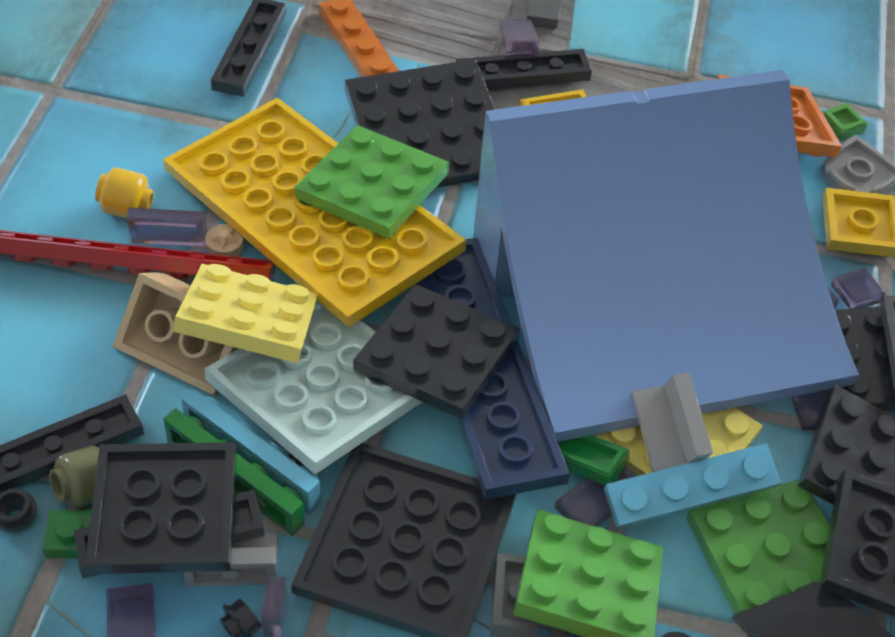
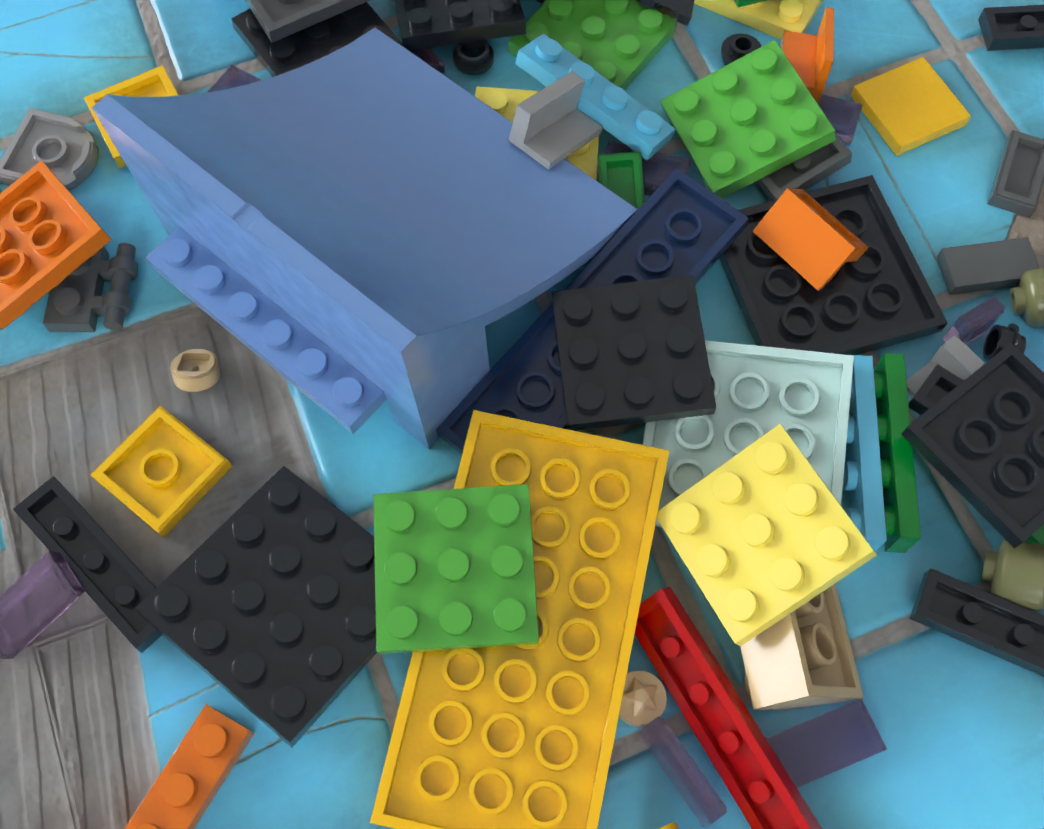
camera: 120 degrees left, 15 degrees up
none -> black plate [453,40,494,75]
none -> orange panel [753,188,869,291]
none -> clear purple tile [766,698,887,788]

